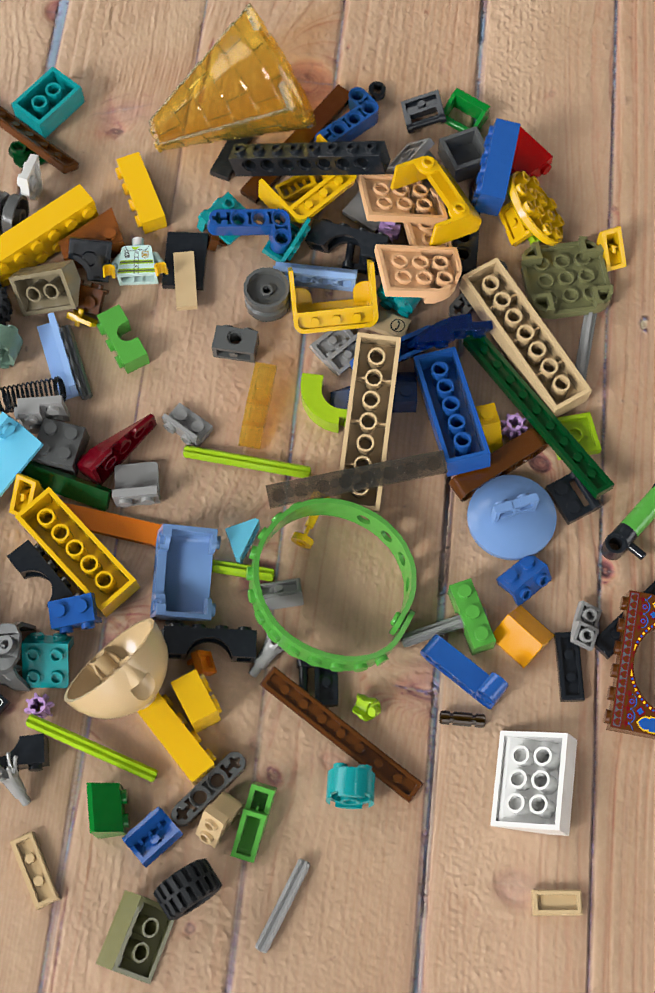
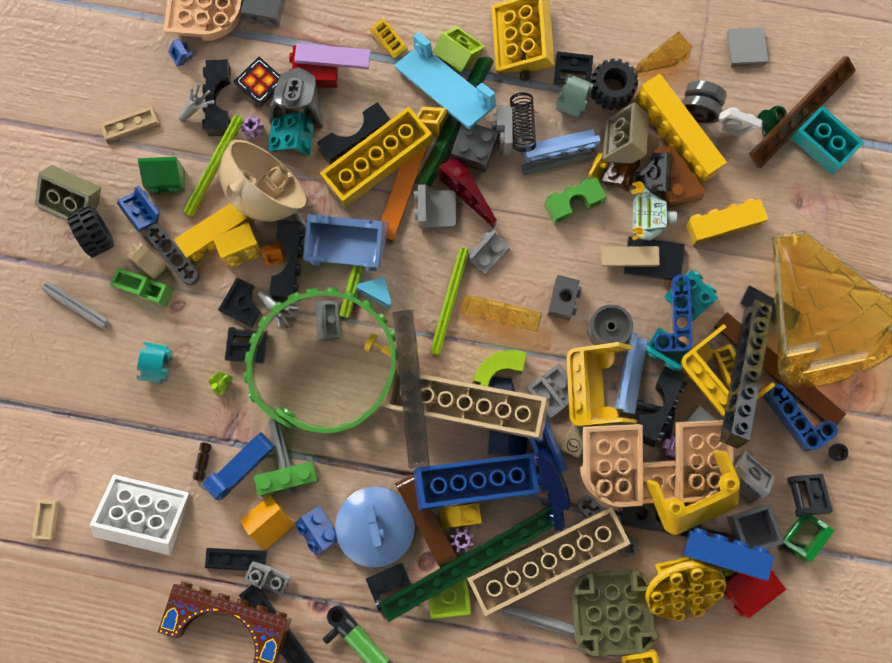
camera: 90 degrees right, 10 degrees up
blue bracket [47,593,102,634] -> none
reddish brown tile [259,666,424,803] -> none
none -> black tile [218,277,261,328]

